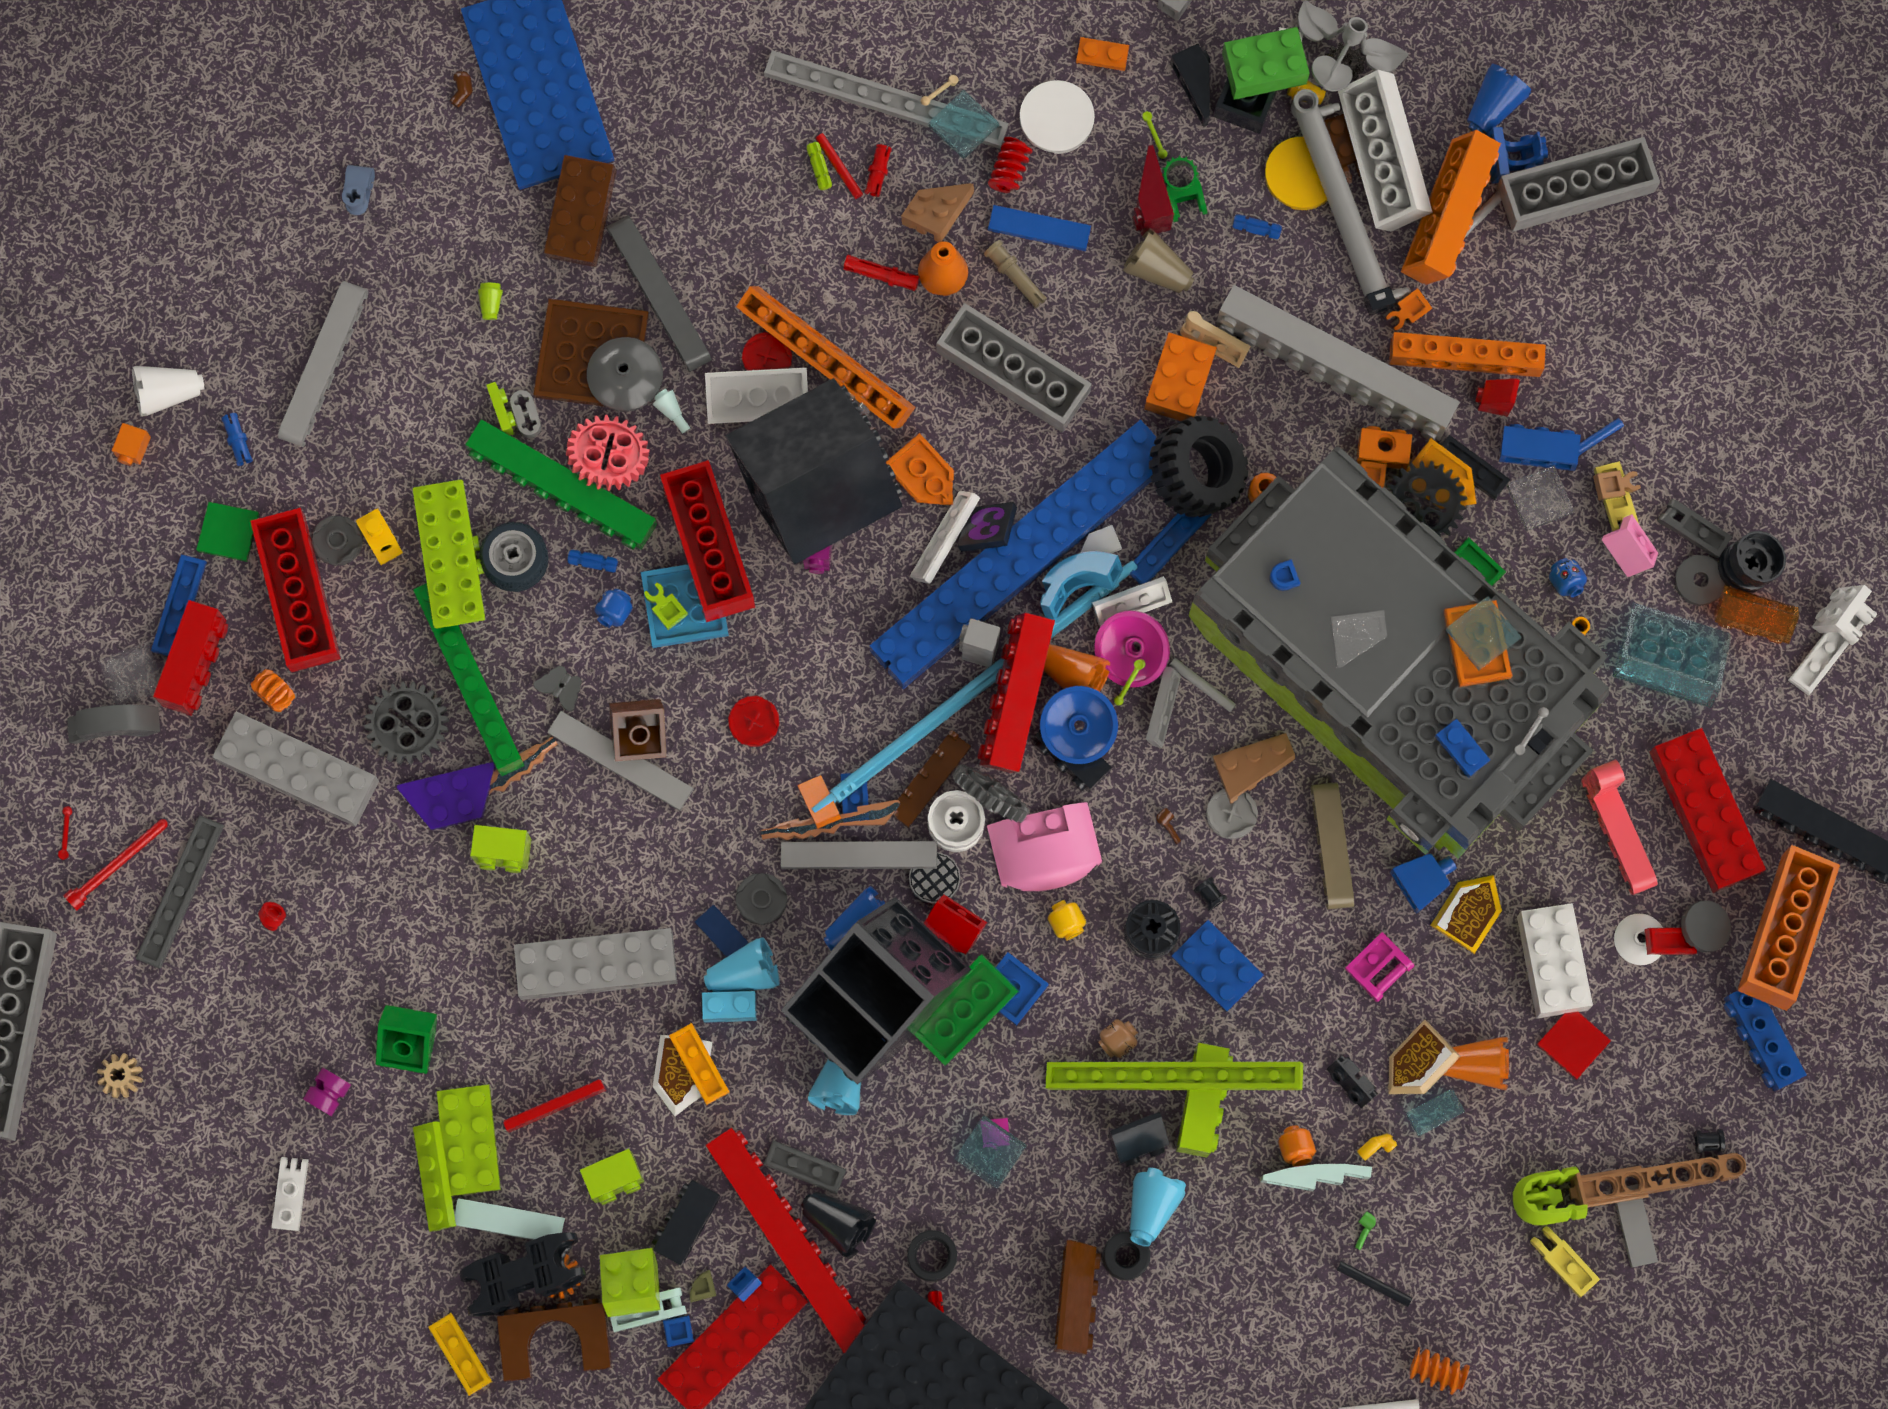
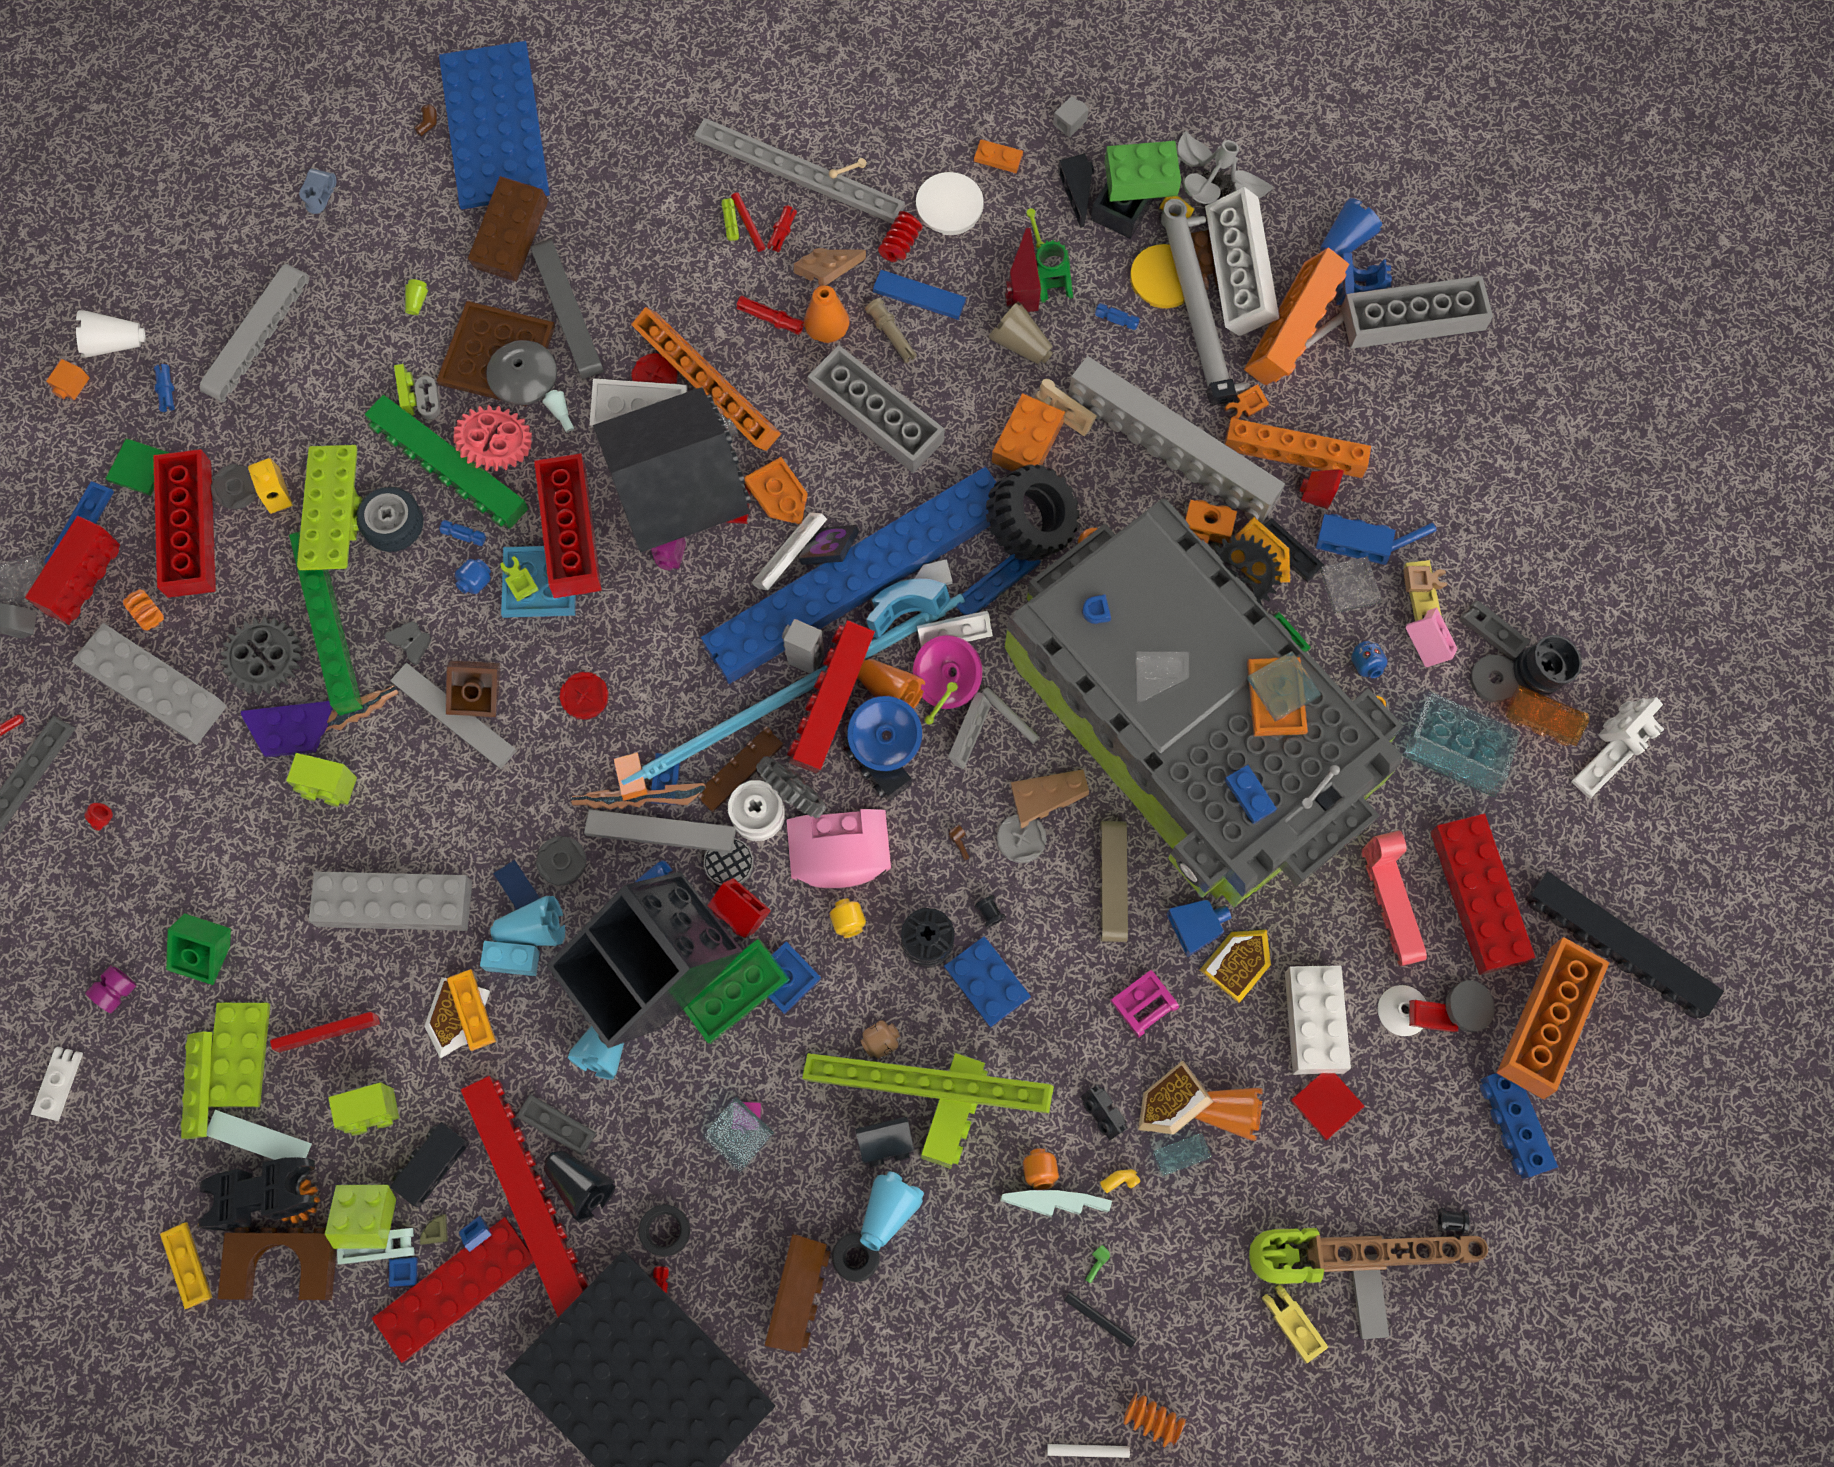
camera: 10 degrees right, 5 degrees down
clear light blue tile [929,90,999,159] -> none

